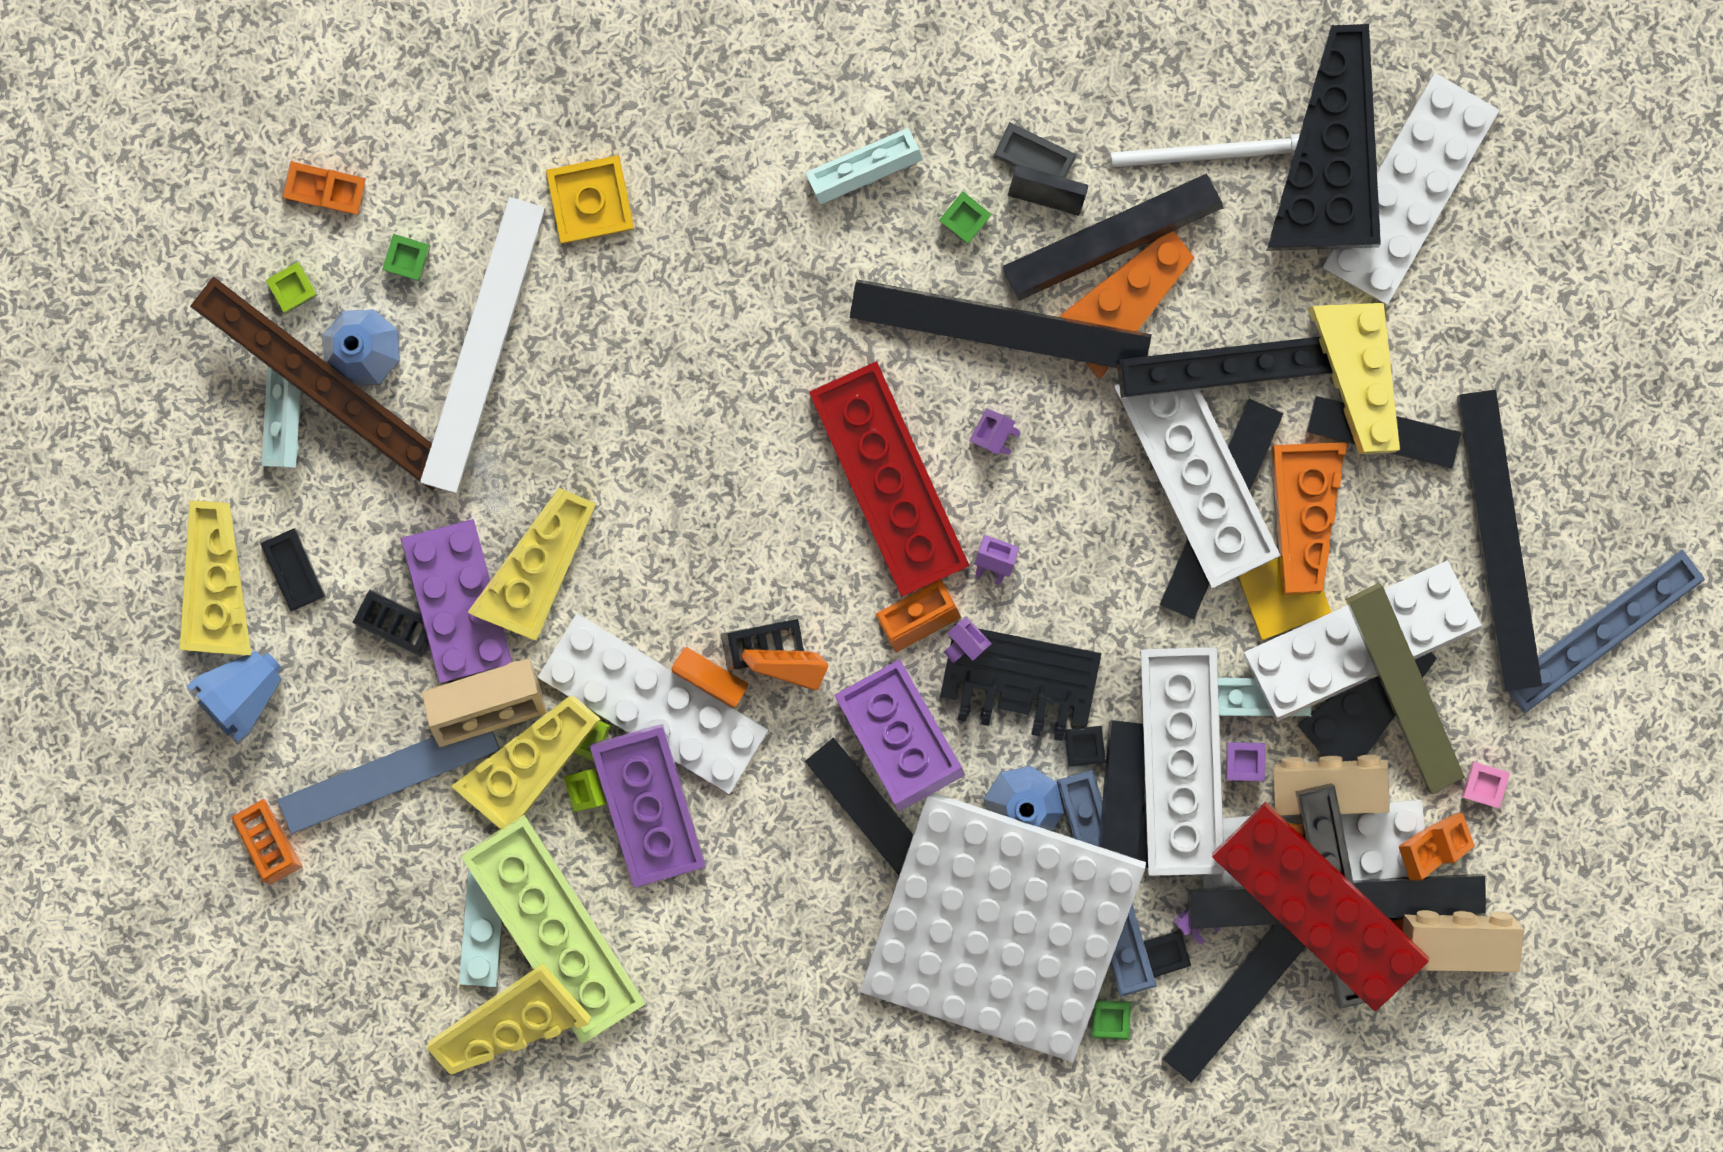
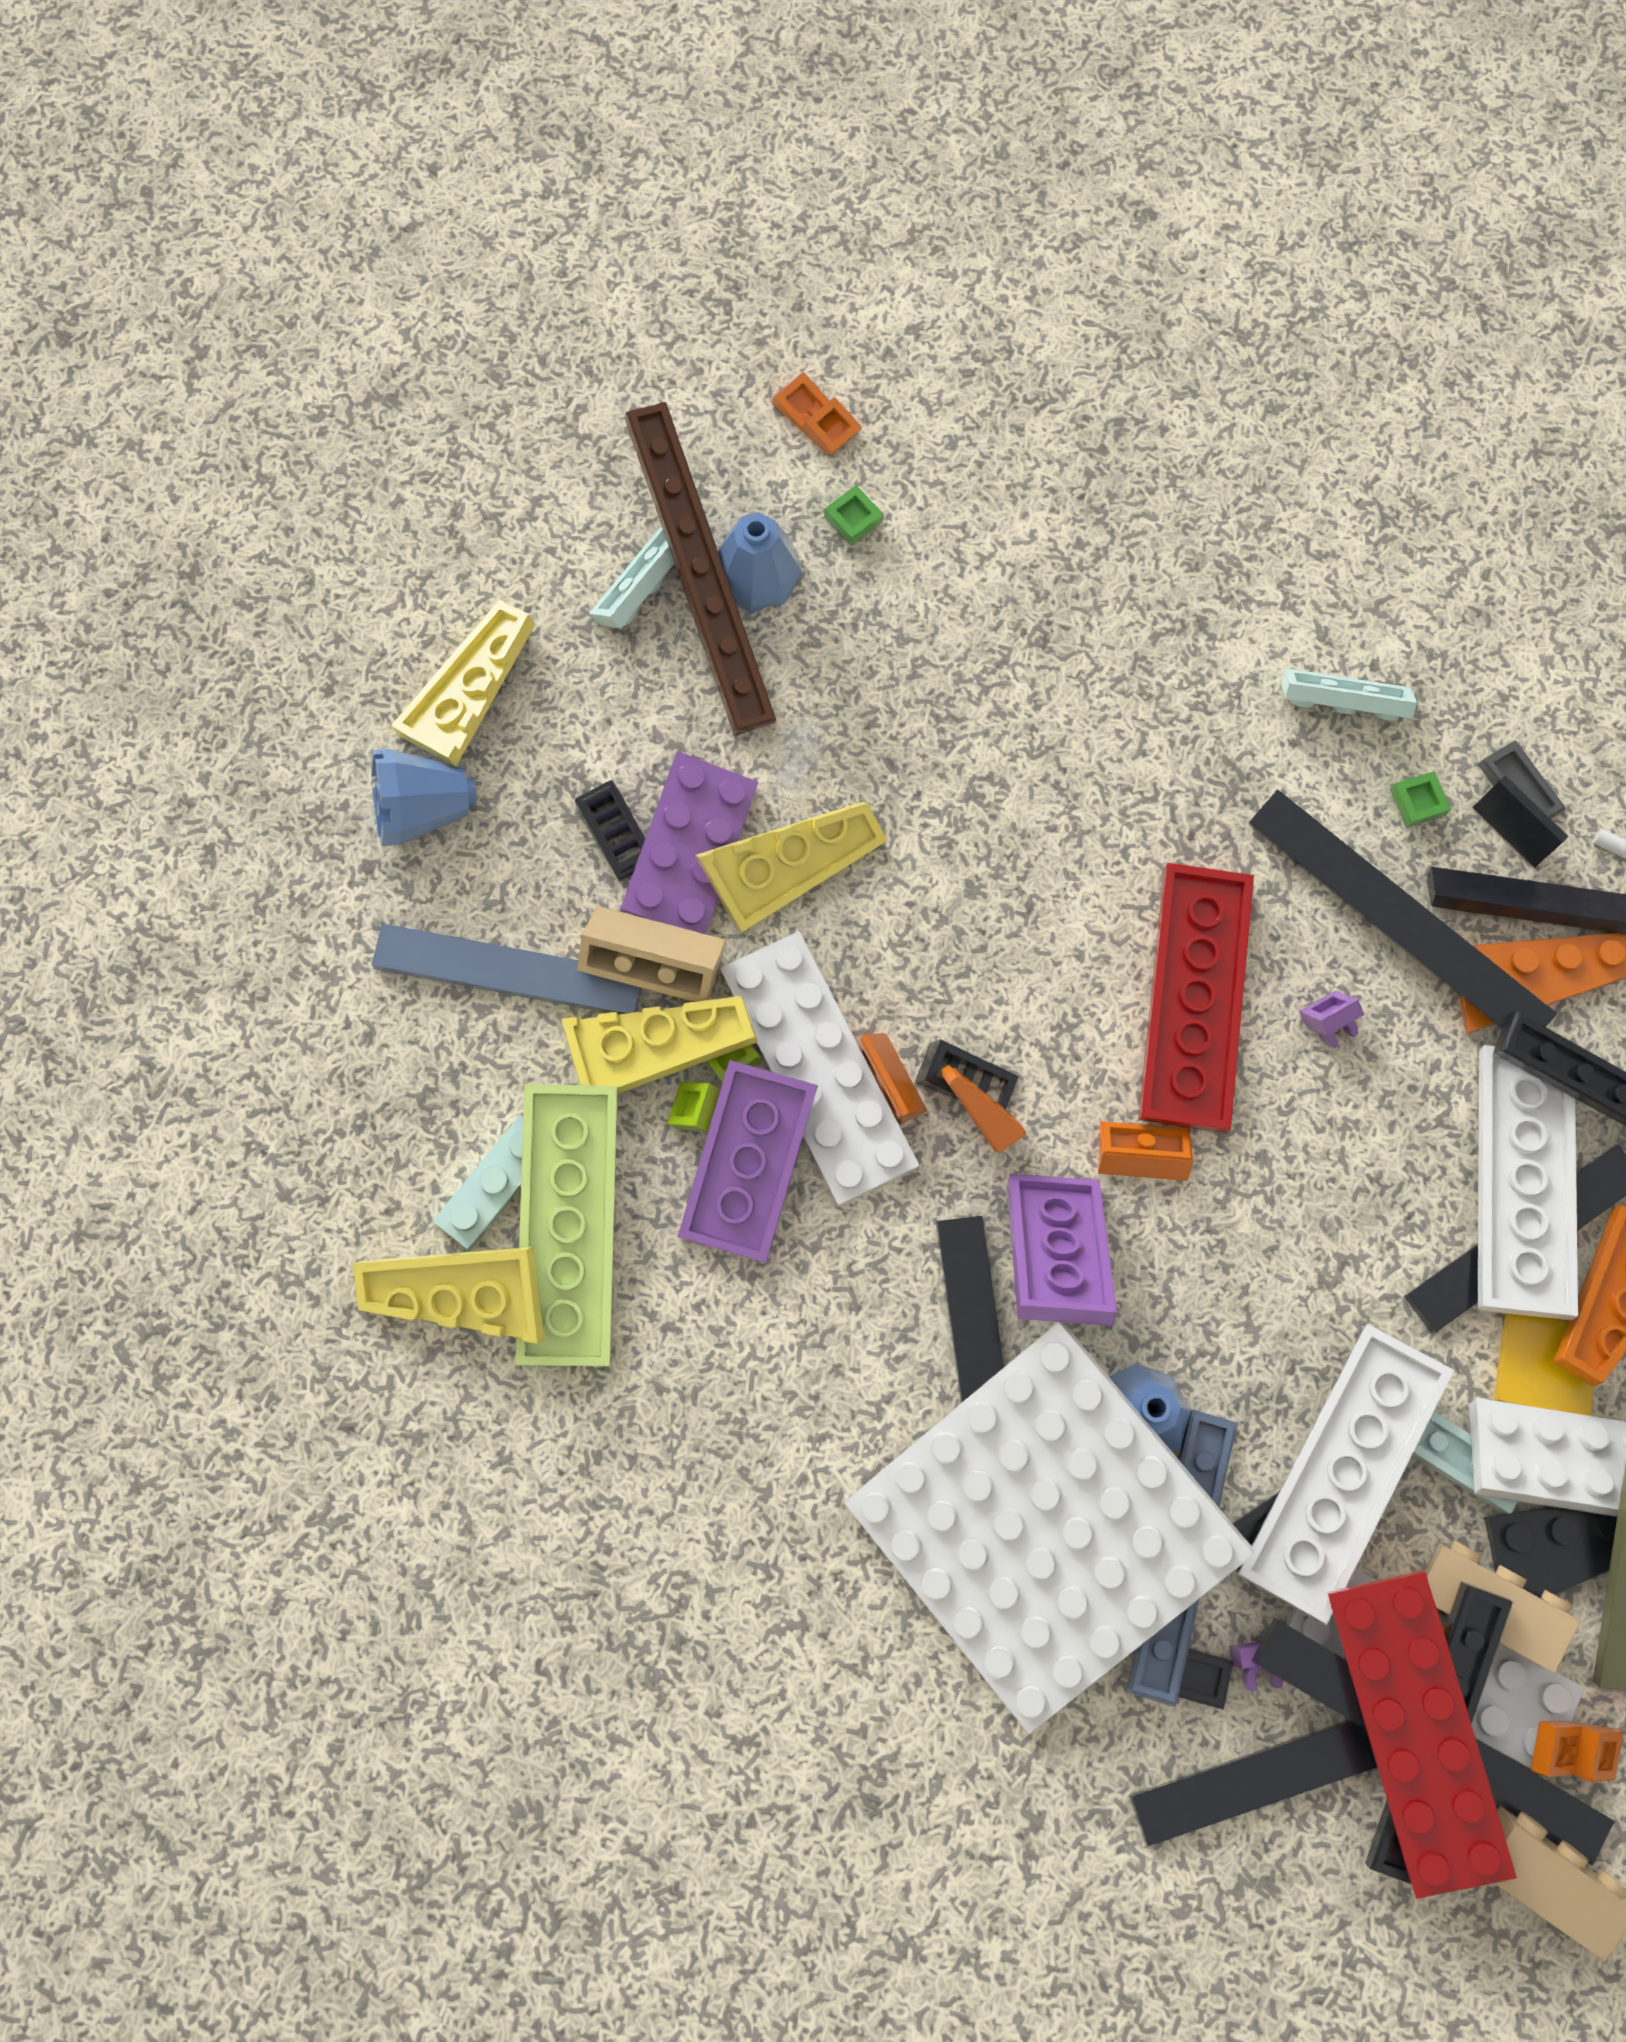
camera: 25 degrees right, 15 degrees down
orange slope [232,799,303,885] -> none
black tile [260,528,326,612] -> none
lime plate [266,262,318,313] -> none
white tile [420,197,546,494] -> none
yellow tile [546,155,635,244] -> none
black hinge [940,624,1102,741] -> none
medium lavender tile [943,616,992,663] -> none
medium lavender tile [974,535,1019,585] -> none
black tile [1064,725,1106,767] -> none
bright green tile [1091,1000,1131,1040] -> none
black tile [1099,720,1145,860] -> none
medium lavender tile [1226,742,1265,781] -> none

